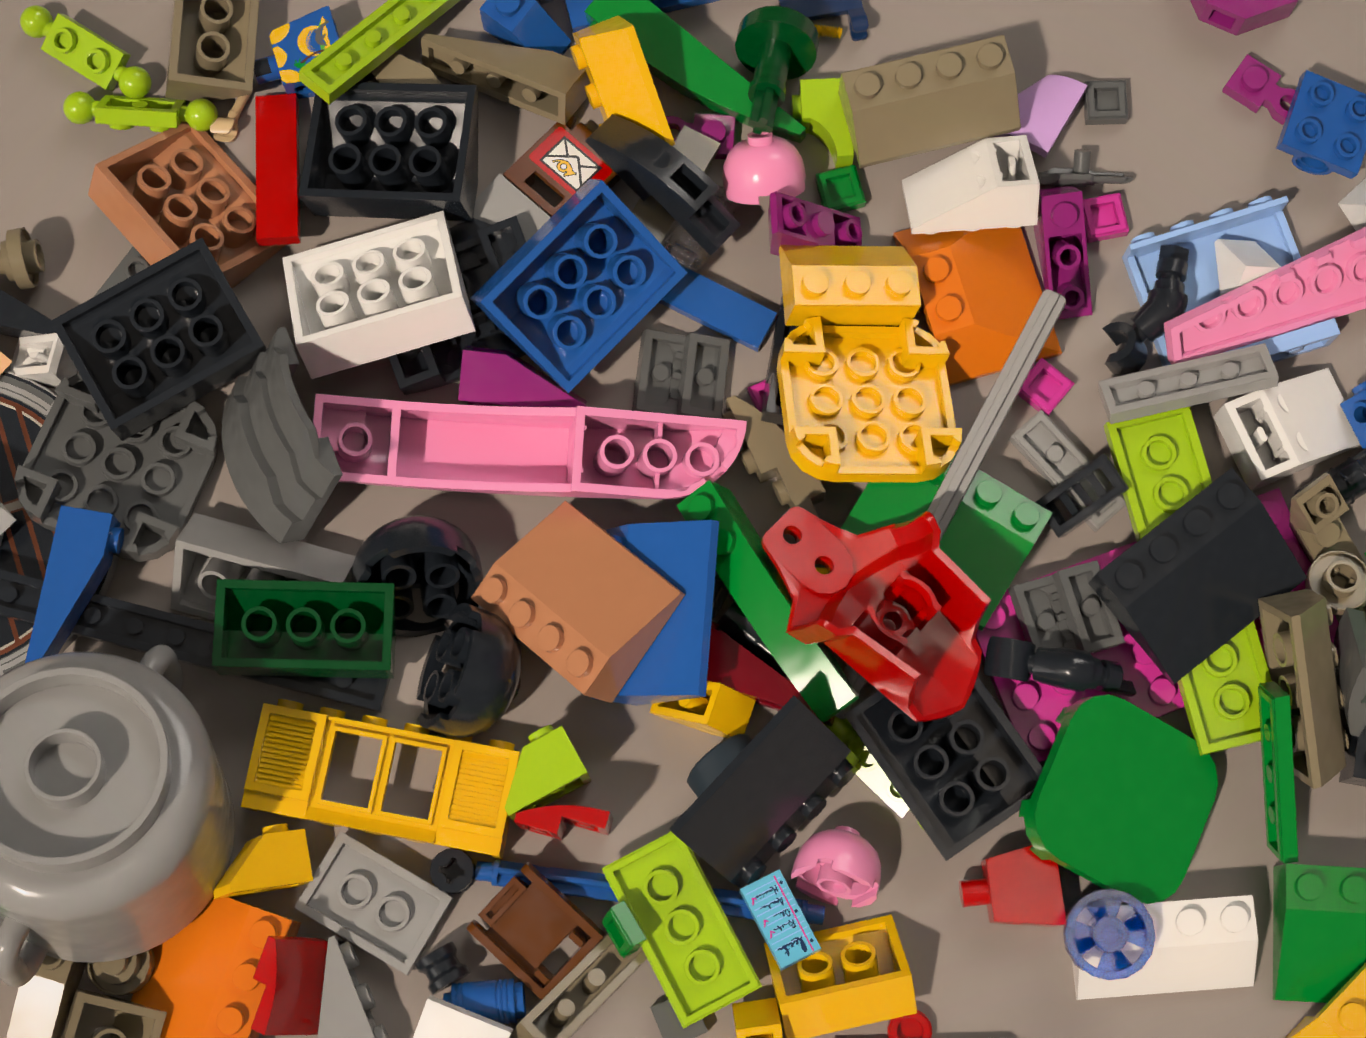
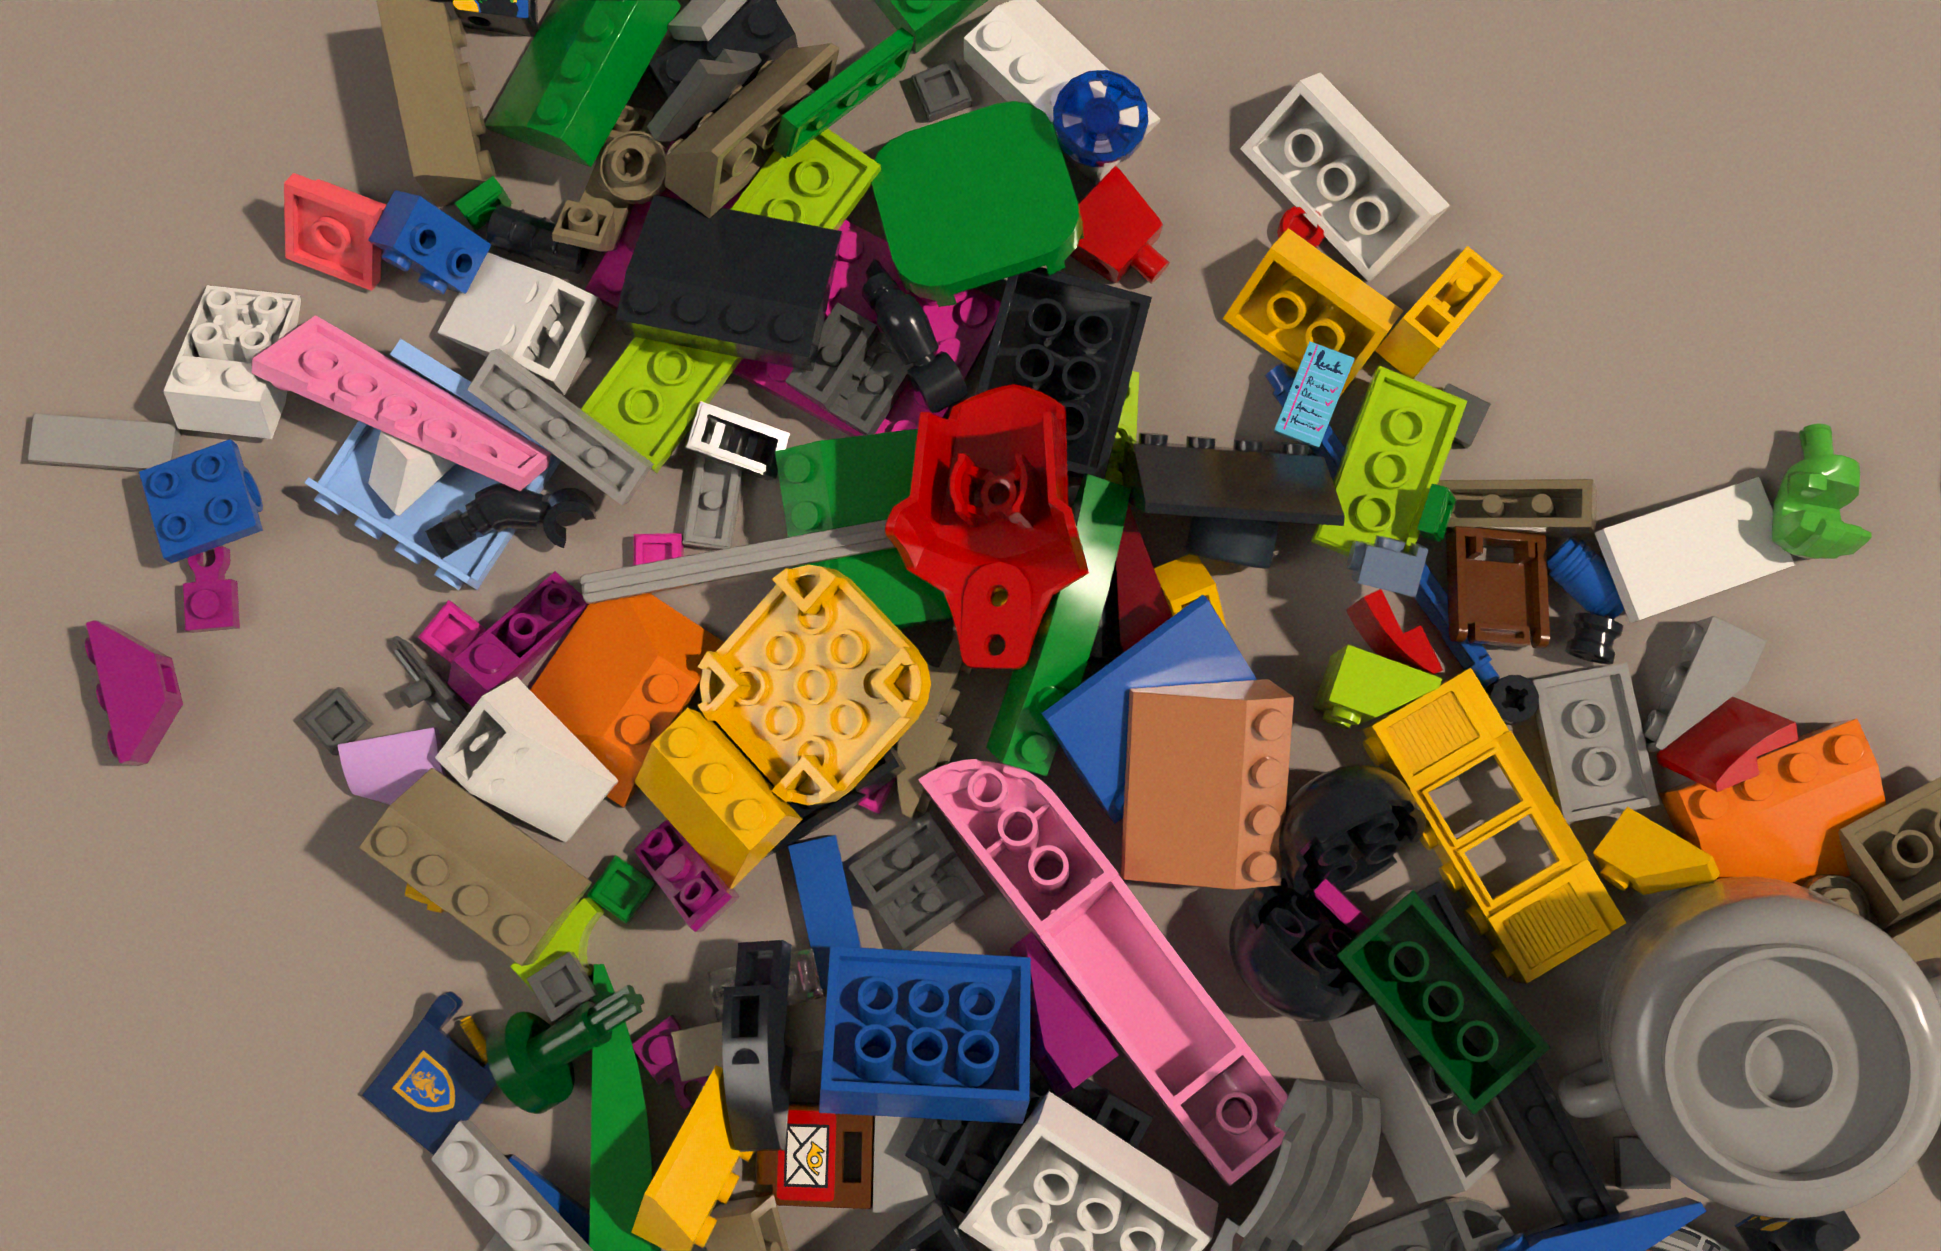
camera: 135 degrees left, 5 degrees up
bright pink cylinder [722,131,806,205] -> none
bright pink cylinder [791,826,881,908] -> none
none -> dark grey tile [527,952,599,1022]
none -> dark grey tile [912,59,972,123]
none -> dark pink tile [1314,879,1371,934]
none -> sand blue brick [1347,535,1428,597]

